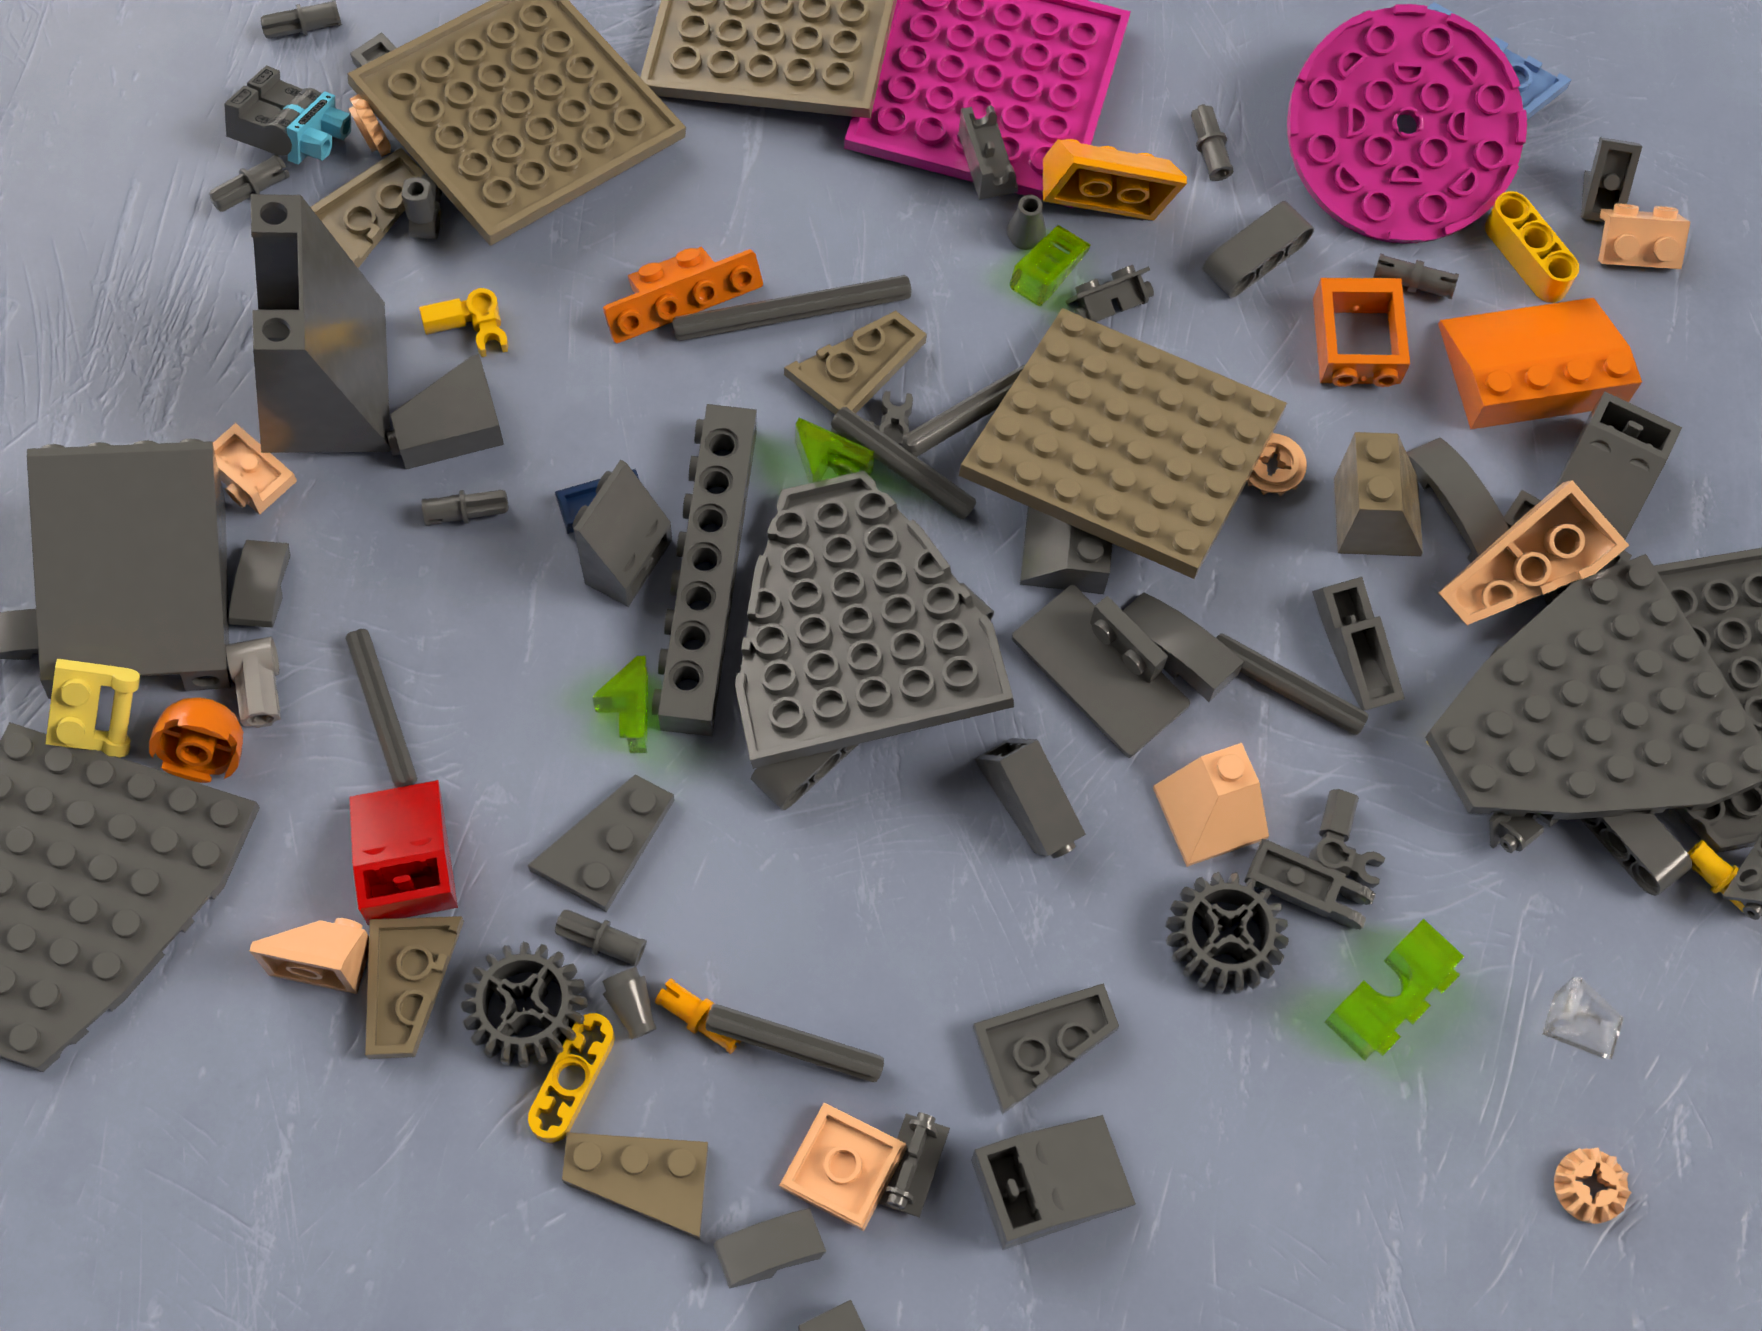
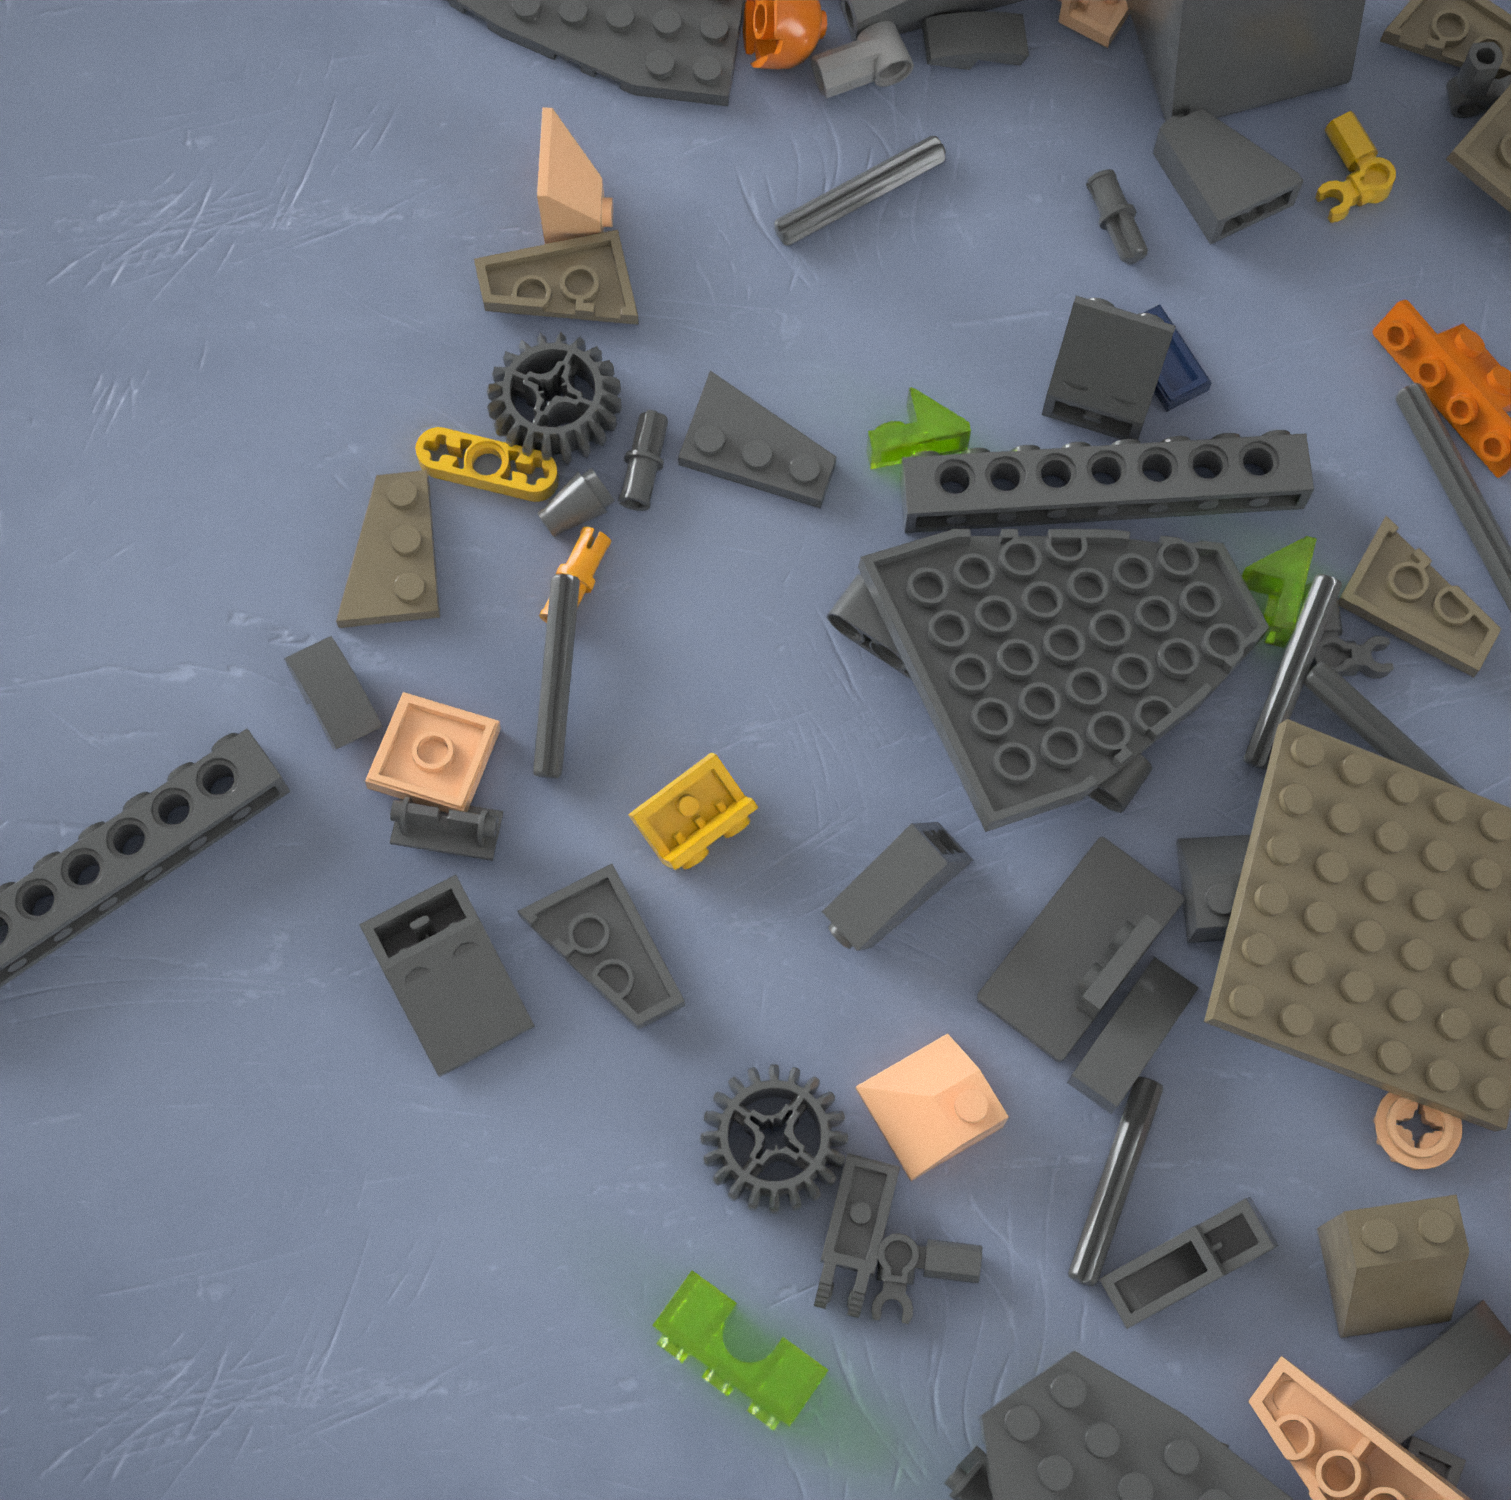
camera: 85 degrees right, 5 degrees up
red slope [349,780,458,925] -> none
none -> yellow bracket [628,753,758,870]

